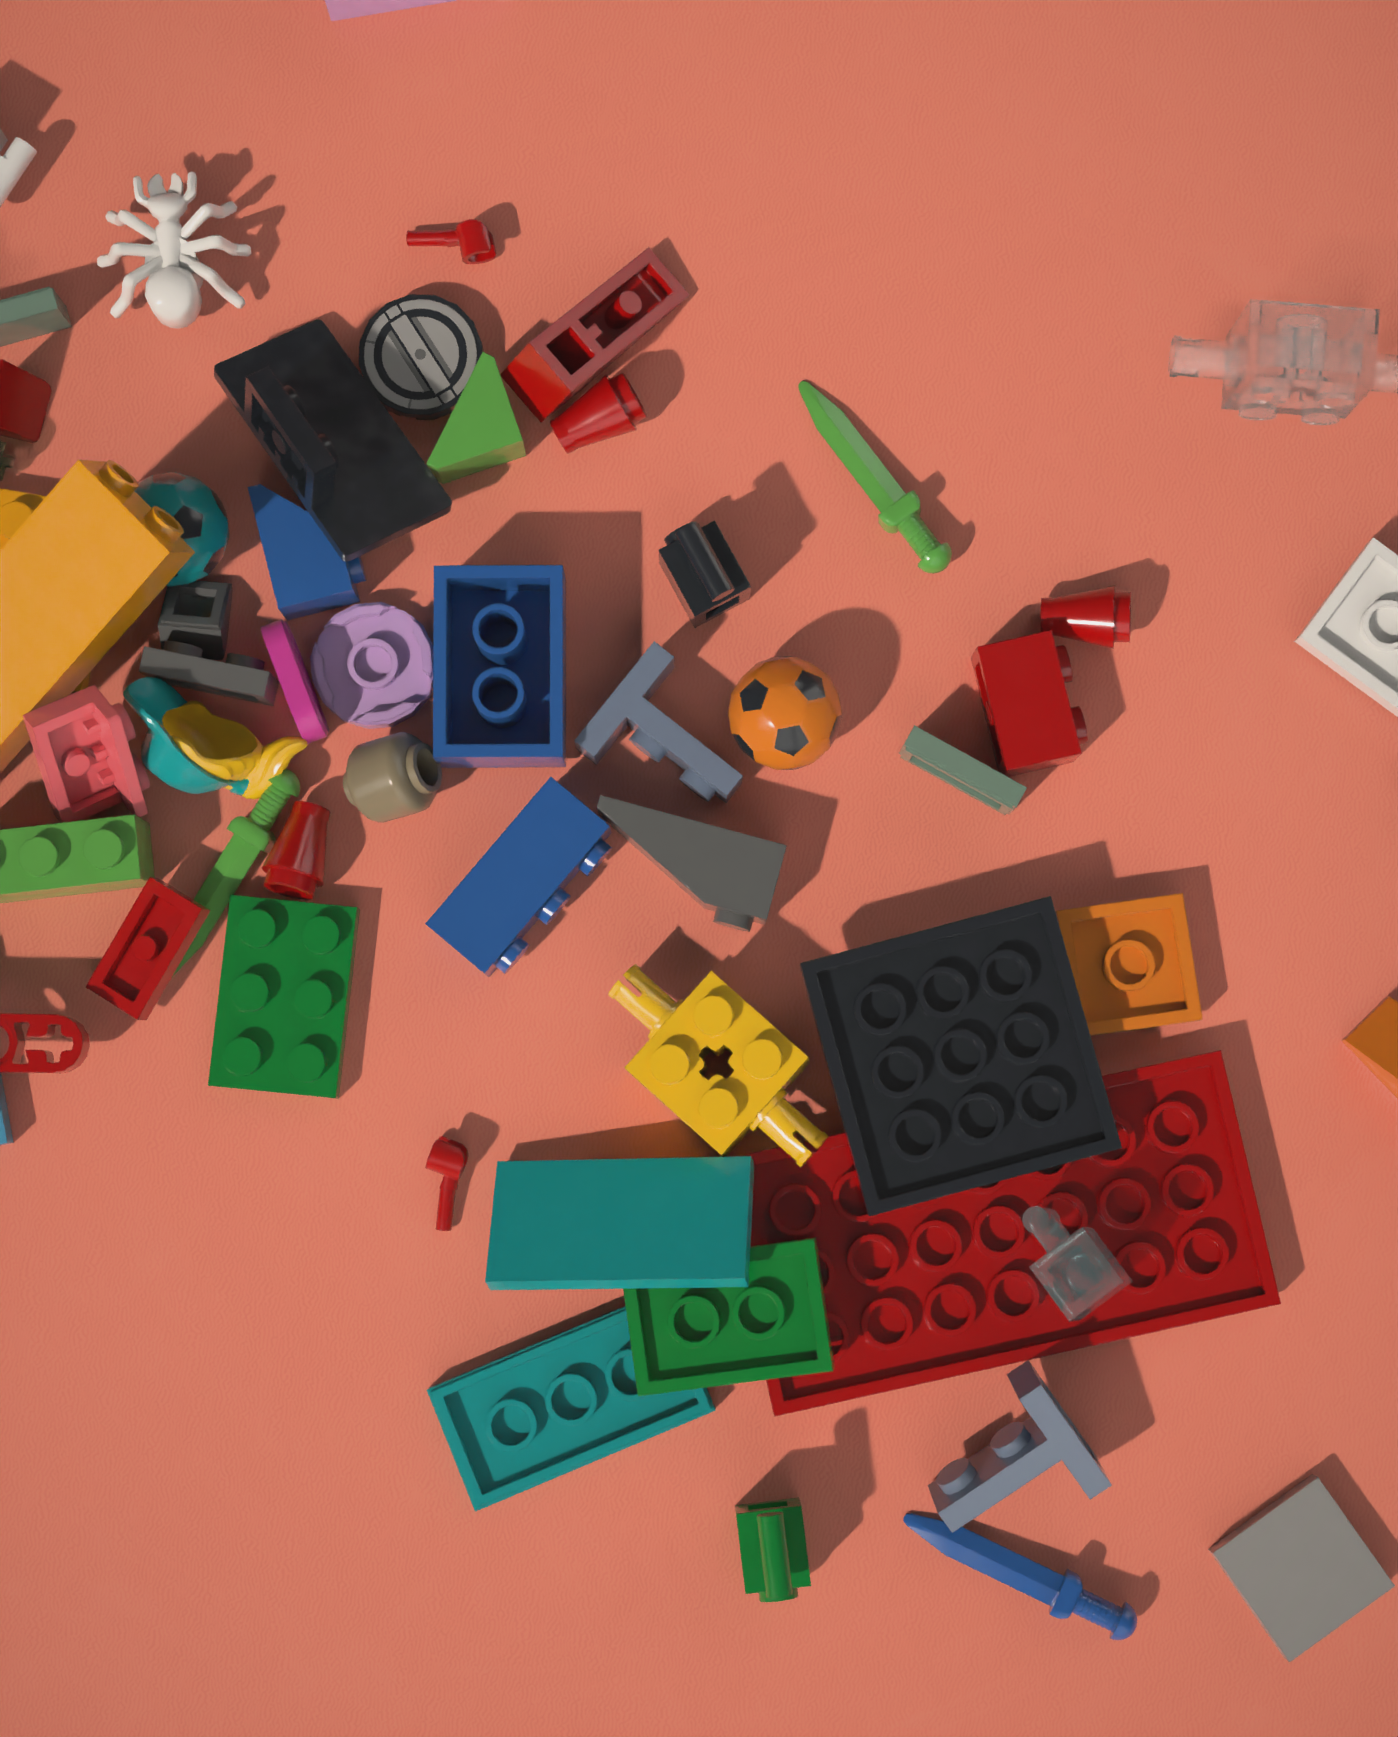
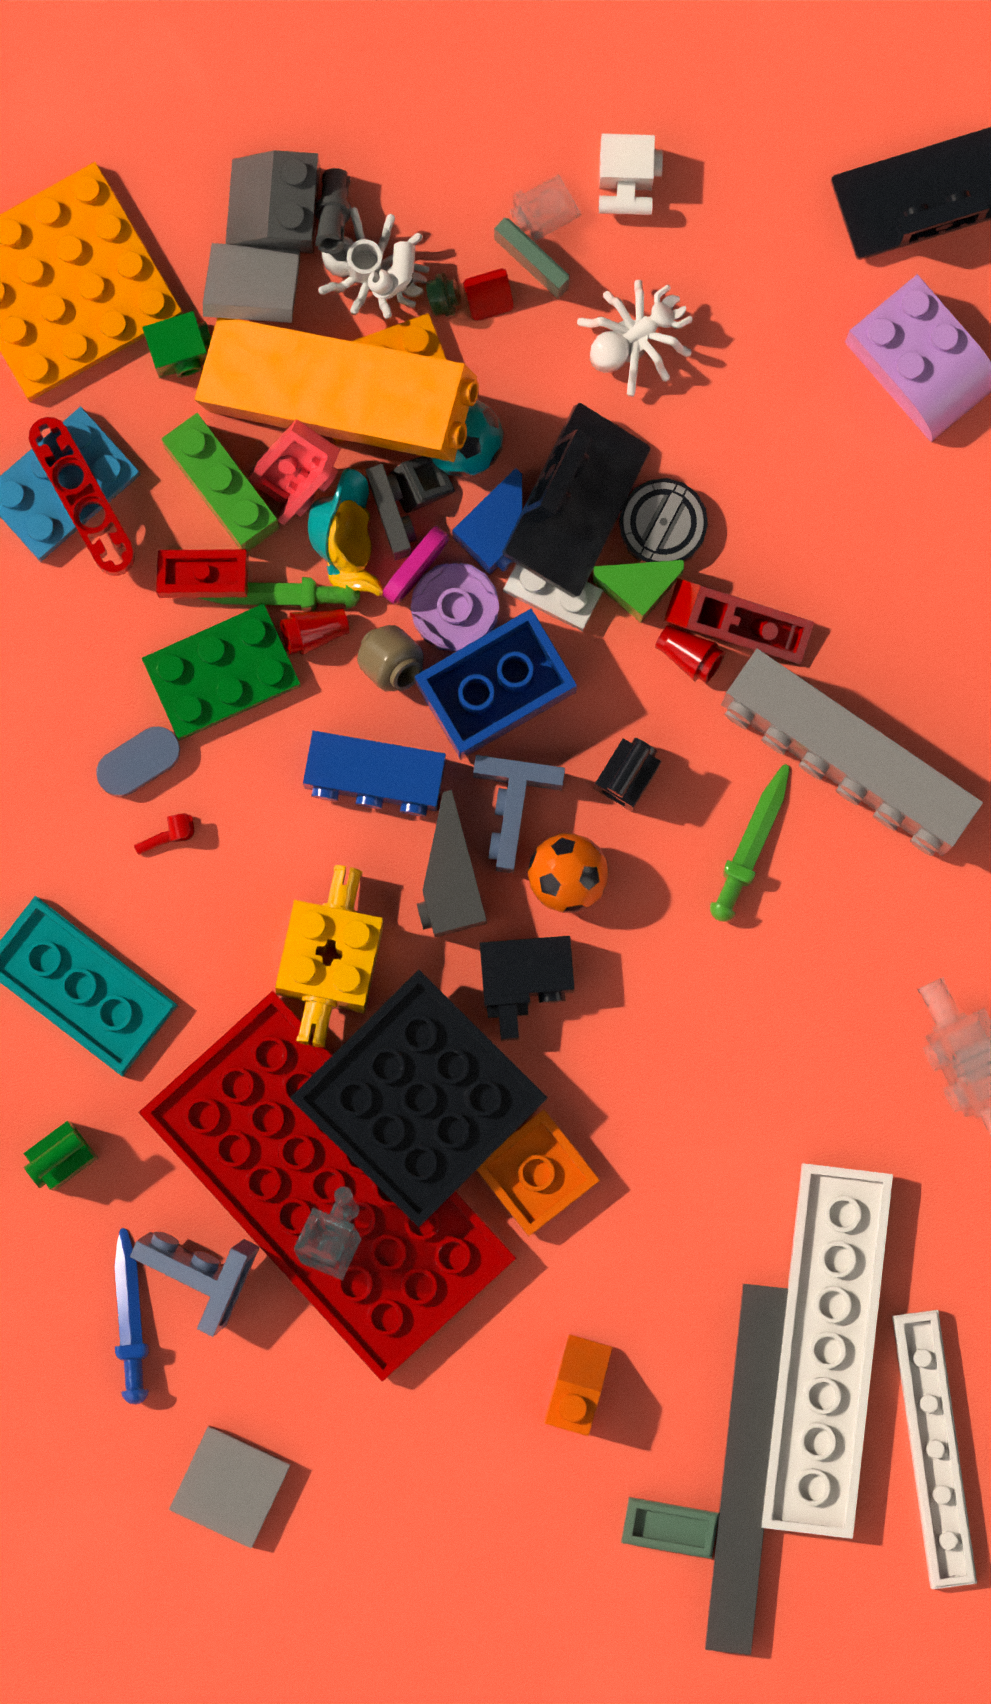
camera: 60 degrees right, 0 degrees up
red hand [406,219,496,264] -> none
teal tile [485,1156,754,1290] -> none
green plate [623,1237,835,1396] -> none
sand green tile [899,725,1027,815] -> none
red brick [971,630,1088,777] -> none
red cone [1040,585,1131,649] -> none
none -> sand blue tile [96,727,180,797]
none -> black hinge [480,936,574,1041]
none -> white plate [503,564,603,632]
none -> light grey brick [721,648,983,856]

